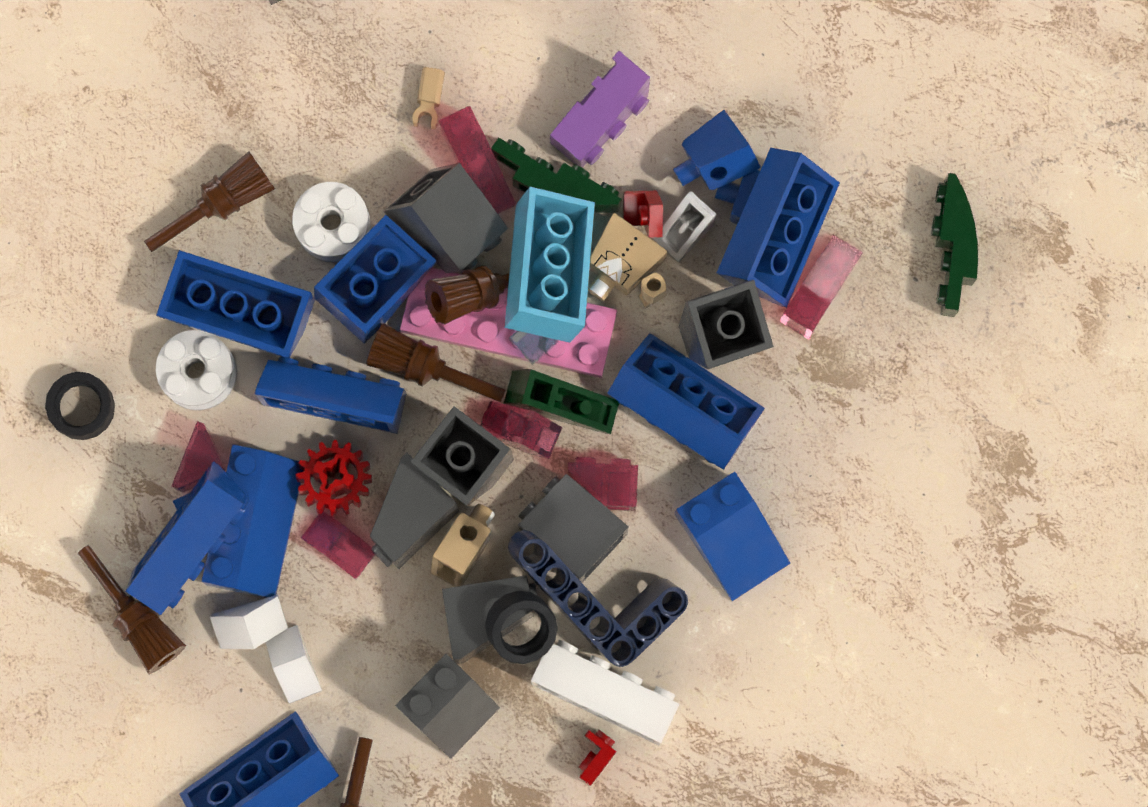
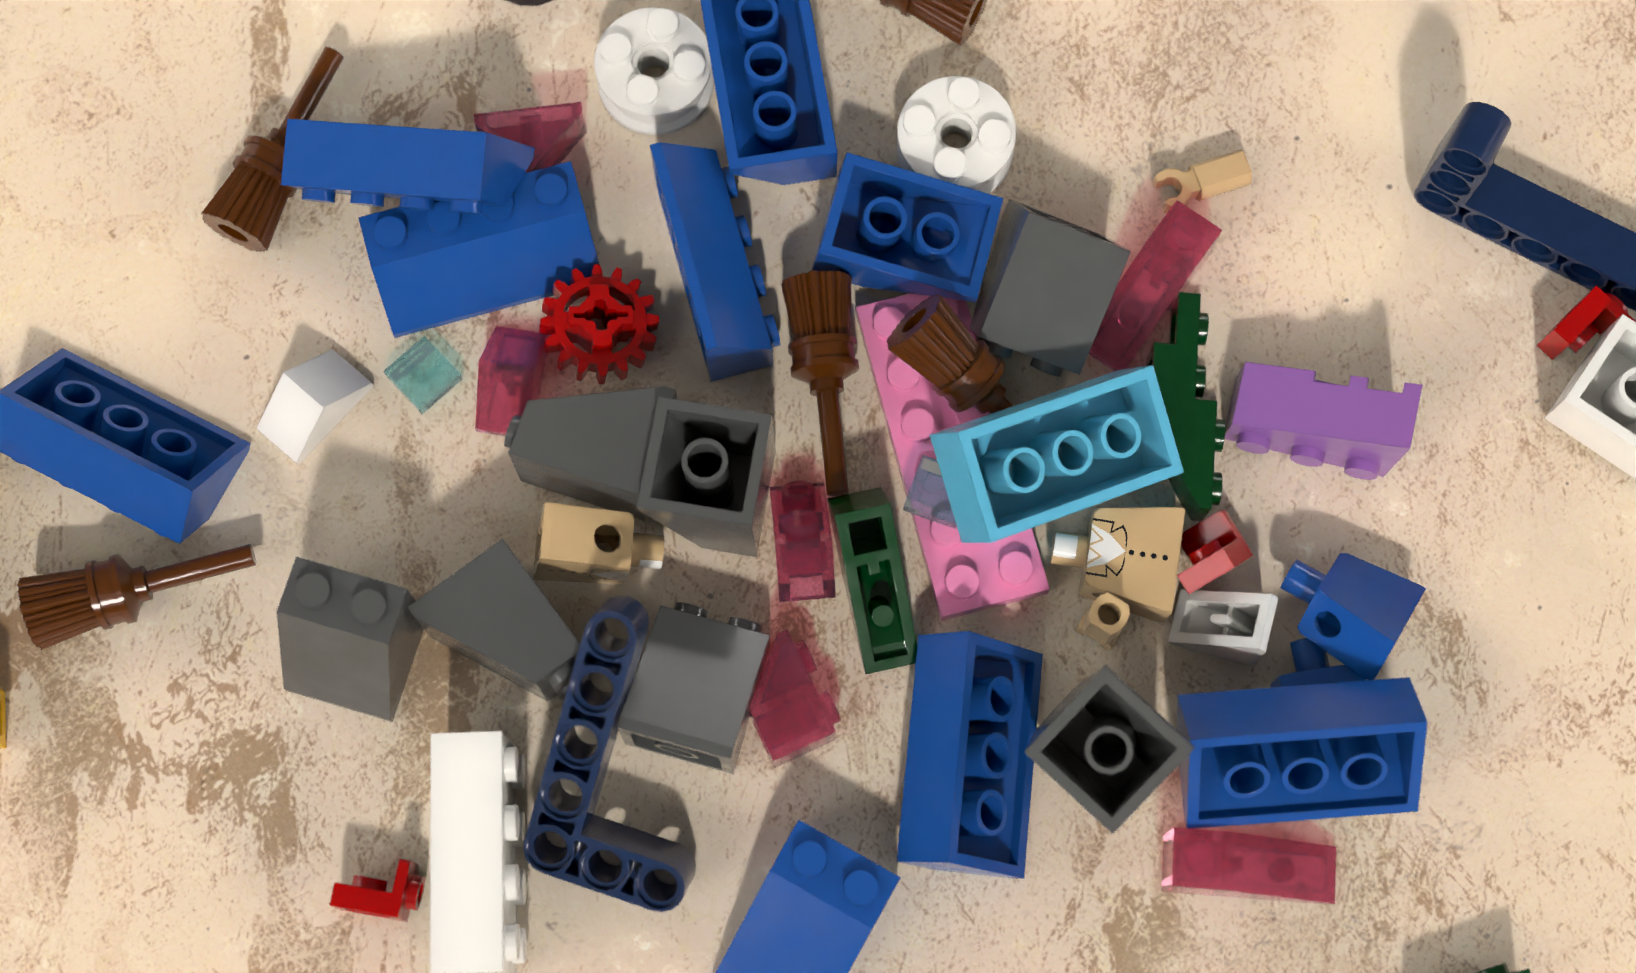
camera: 60 degrees right, 5 degrees down
white slope [210,594,288,649] -> none
black tyre [485,591,558,664] -> none
none -> clear light blue tile [383,336,463,414]

